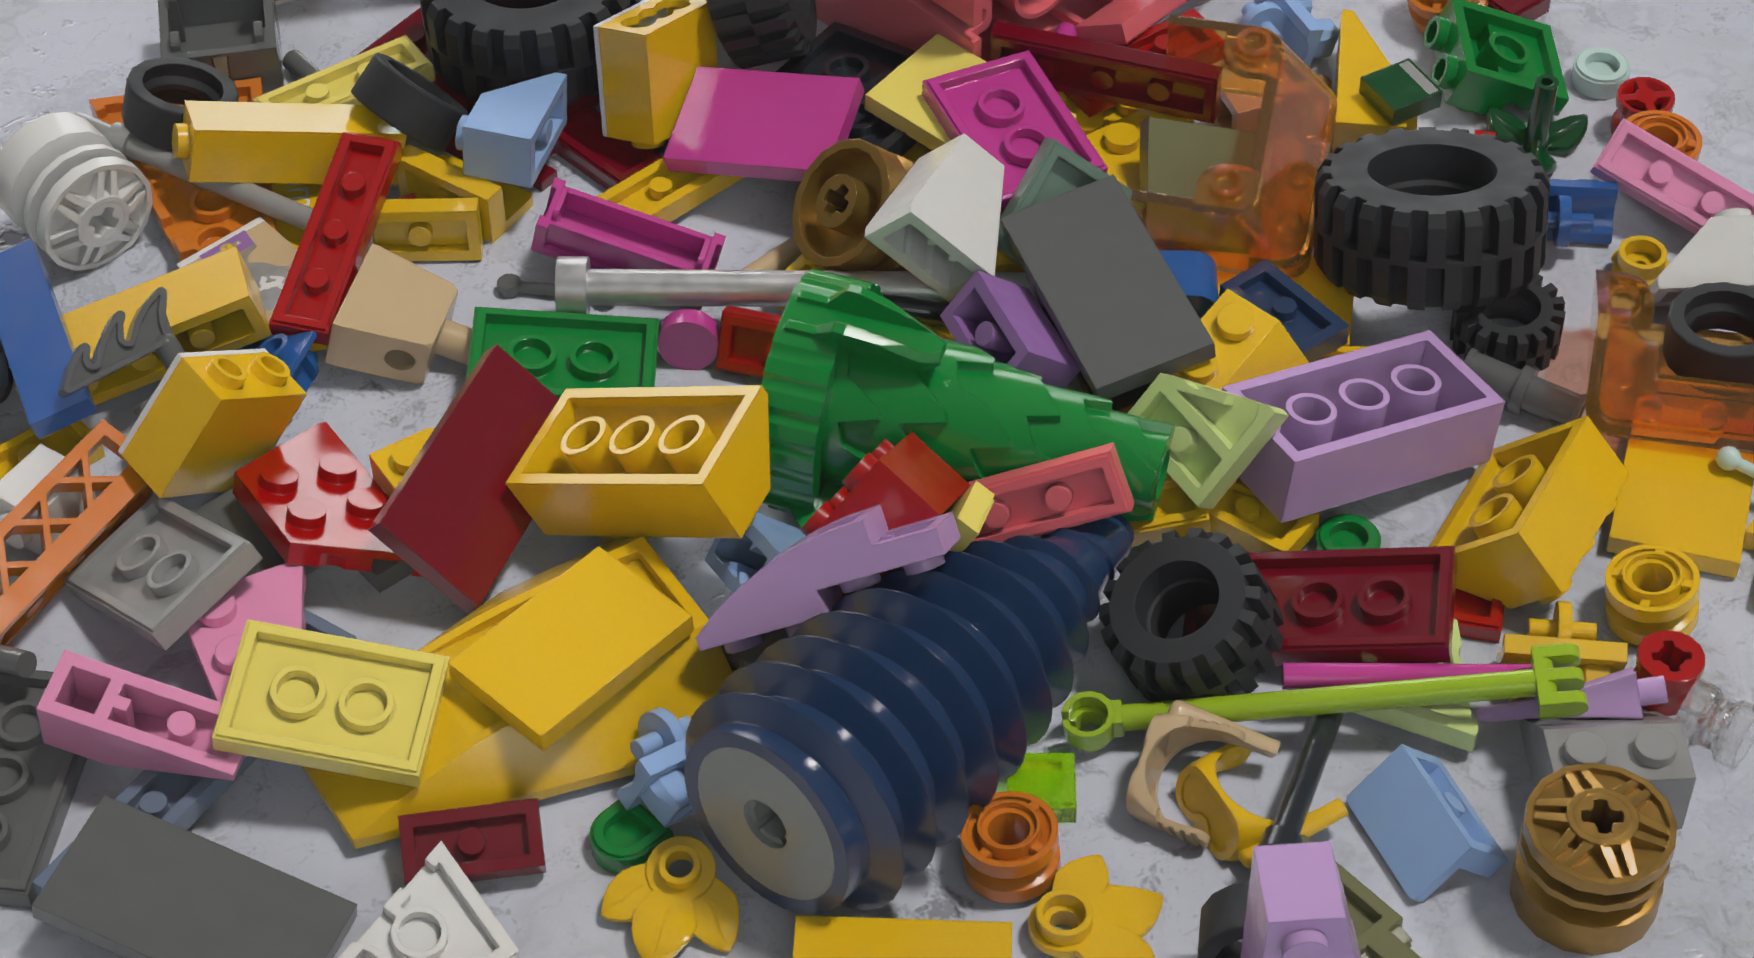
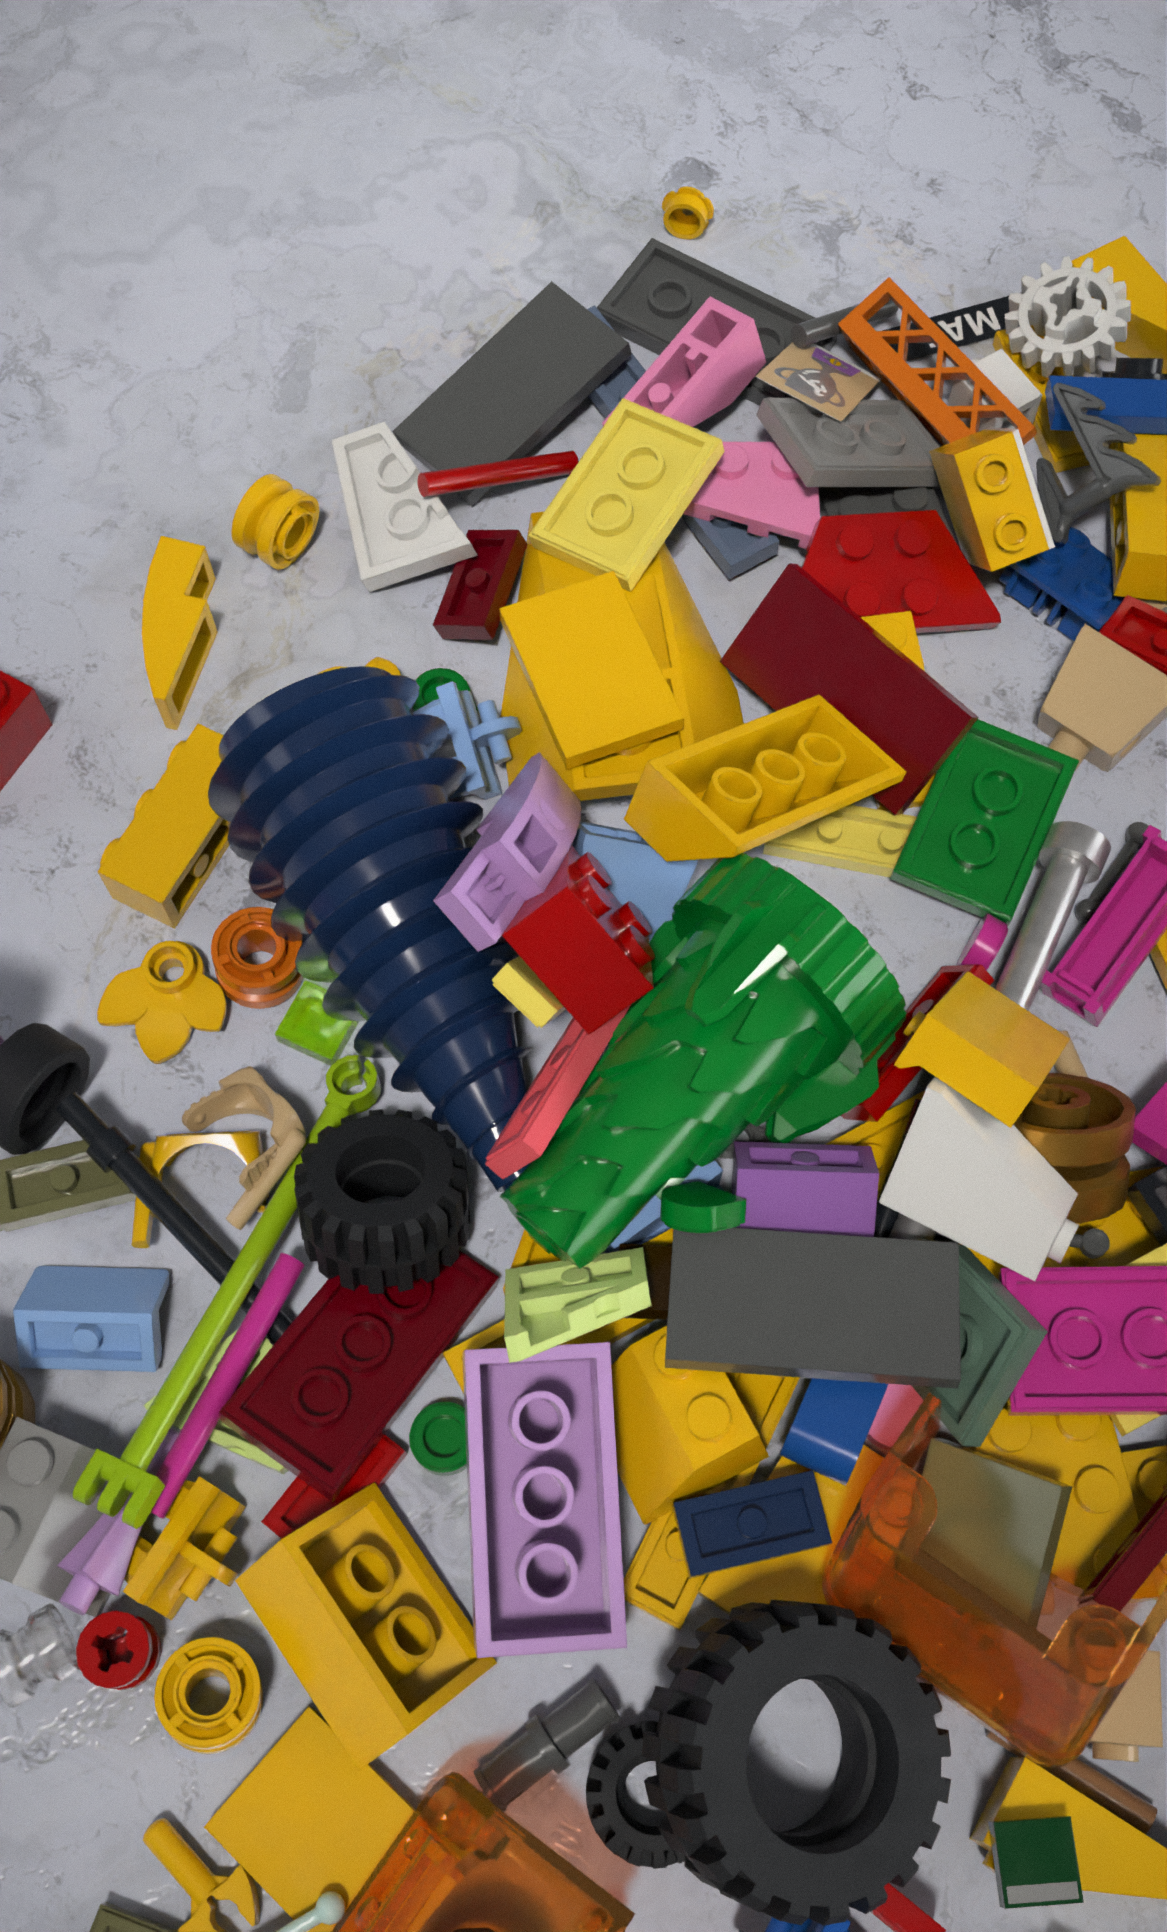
camera: 115 degrees right, 20 degrees up
none -> red bar [417,451,579,497]
none -> green tile [660,1181,747,1233]
none -> sticker [755,342,881,422]
none -> yellow container [894,971,1070,1128]

